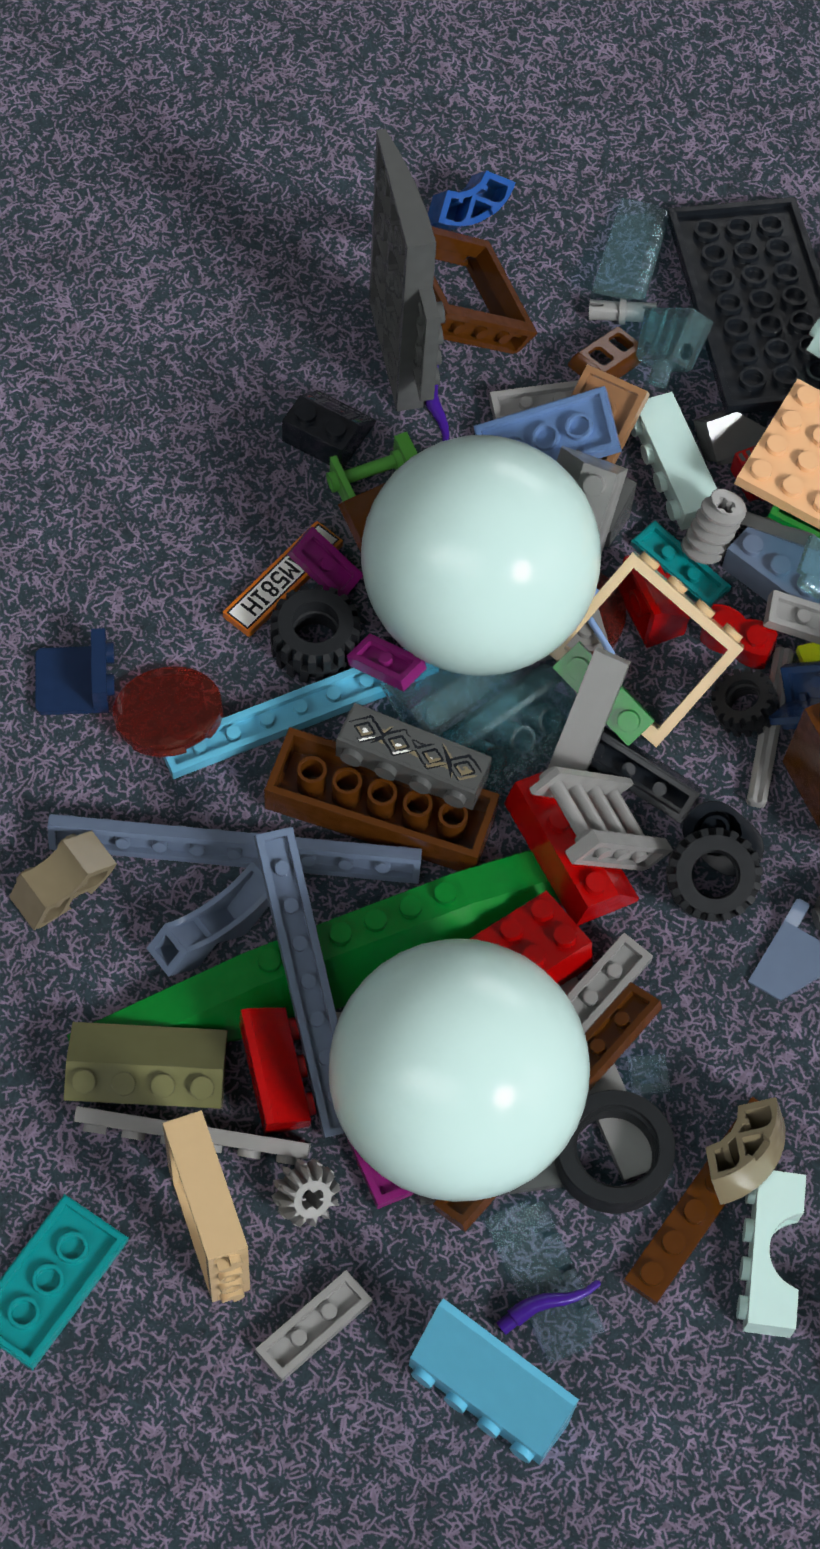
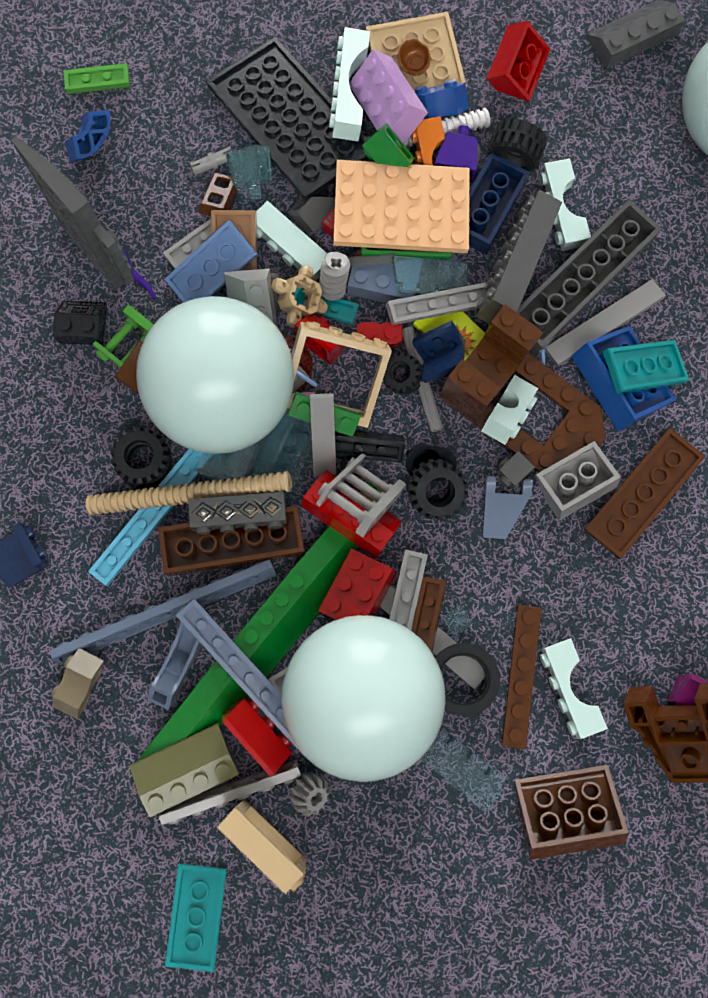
camera: 25 degrees left, 15 degrees up
clear red tile [113,666,223,757] -> none
tile [223,521,343,638] -> none
light grey plate [255,1270,373,1383] -> none
magenta plate [287,527,363,596] -> none
magenta plate [347,633,427,692] -> none
medium azure slope [409,1298,579,1465] -> none
reddish brown window [432,227,538,354] -> none
dark purple animal [496,1280,601,1335] -> none
clear light blue windscreen [592,198,668,301] -> none
dark tan brick [705,1097,786,1205] -> none
none -> bright green plate [63,63,131,94]
none -> tan piece [86,471,292,516]
none -> tan piece [271,265,328,327]
none -> reddish brown slope [514,765,629,860]

